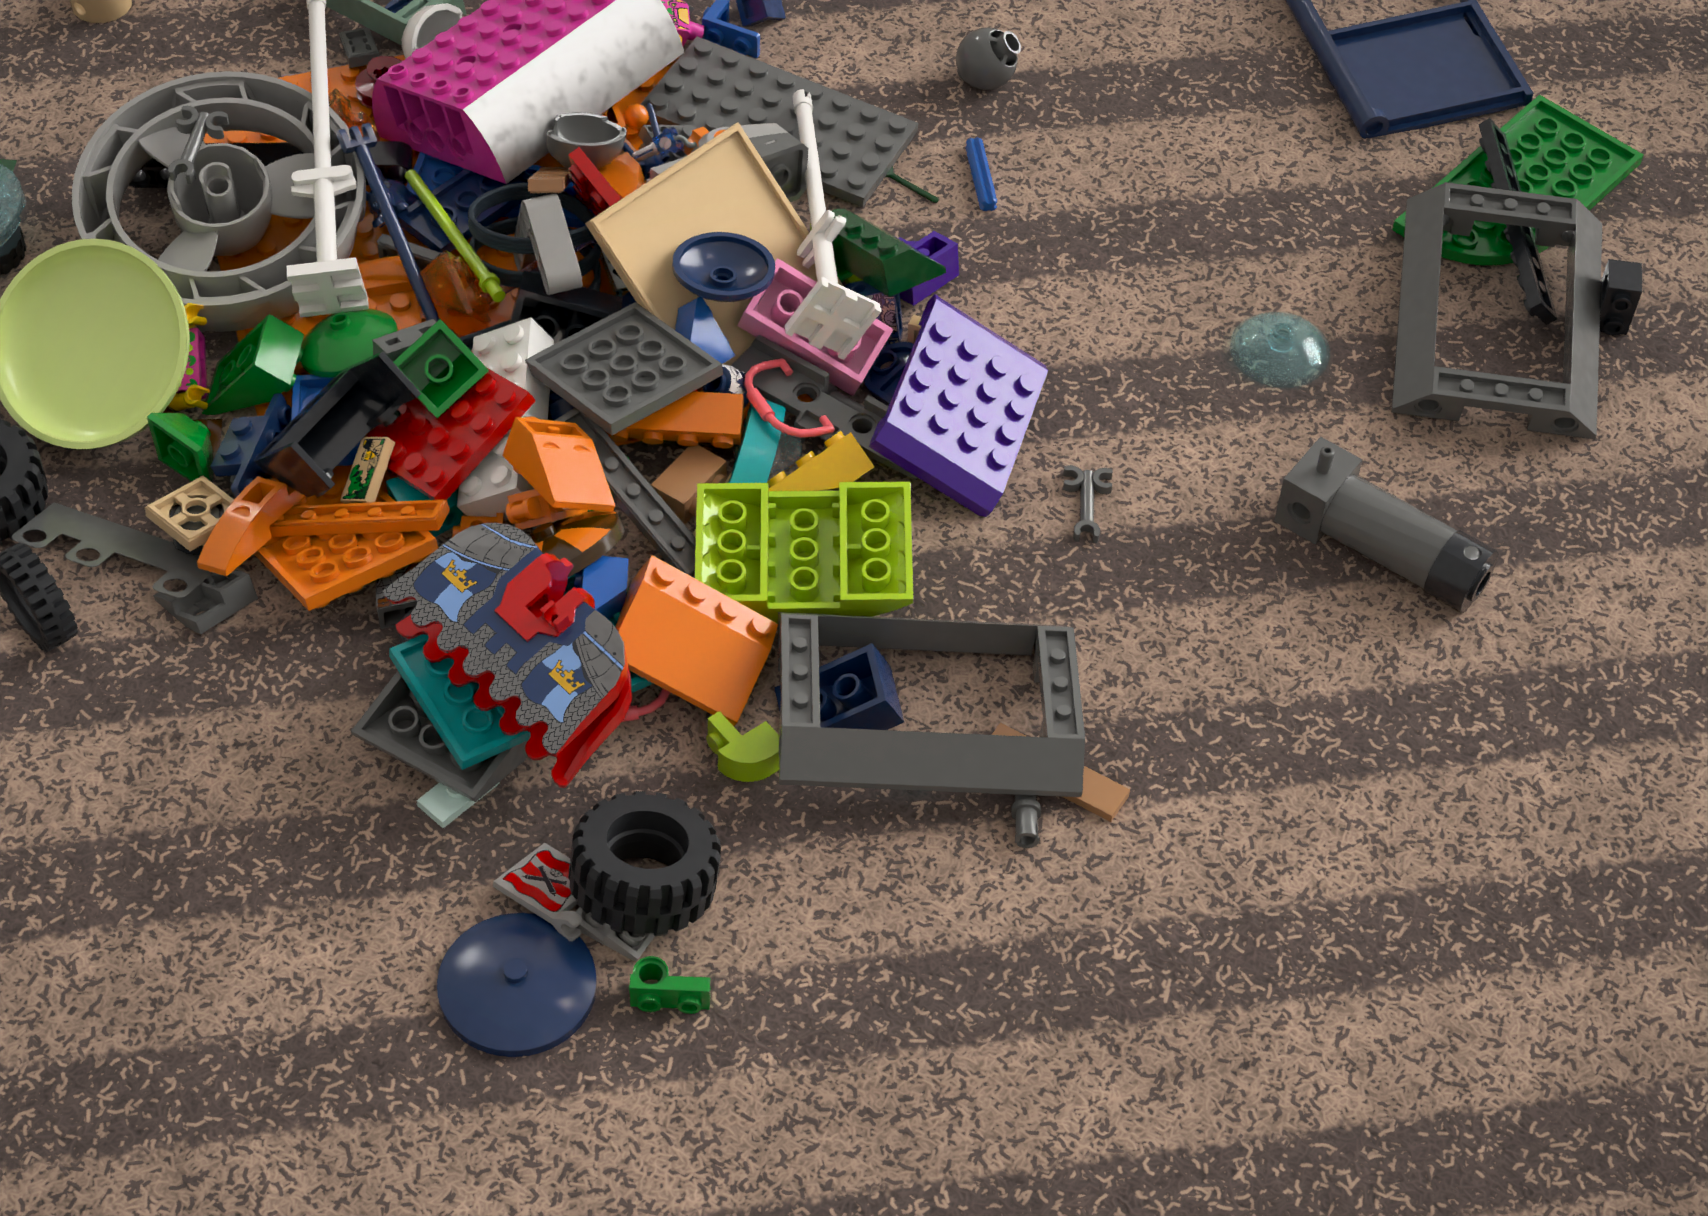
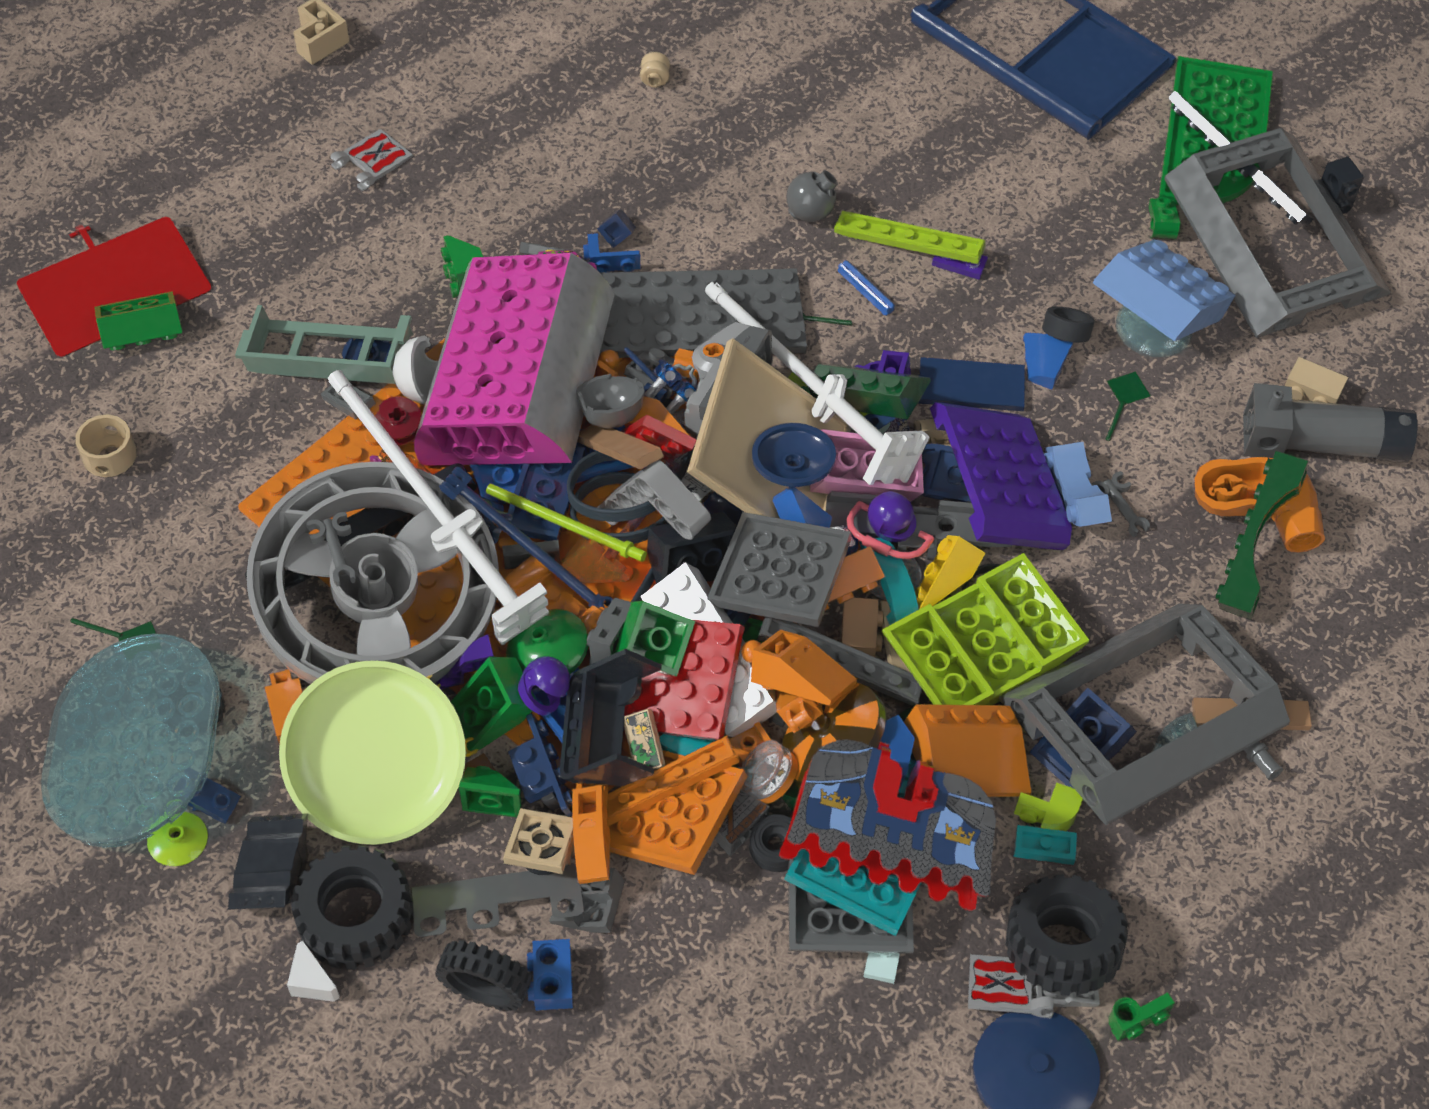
camera: 30 degrees left, 5 degrees up
none -> dark purple slope [437,635,493,689]
none -> dark purple helmet [518,656,570,716]
none -> blue brick [527,939,573,1010]
none -> lime tile [834,211,986,264]
none -> dark purple helmet [868,491,916,542]
none -> dark blue tile [918,357,1025,412]
none -> dark purple piece [932,255,988,280]
none -> teal plate [1014,825,1077,865]
none -> blue slope [1023,333,1073,390]
none -> black tyre [1042,306,1095,343]
none -> medium blue brick [1044,442,1112,527]
none -> medium blue slope [1093,239,1235,341]
none -> dark green piece [1106,371,1151,441]
none -> green plate [1149,197,1180,239]
none -> orange piece [1194,457,1325,553]
none -> dark green arch [1215,451,1308,620]
none -> tan brick [1285,357,1348,404]

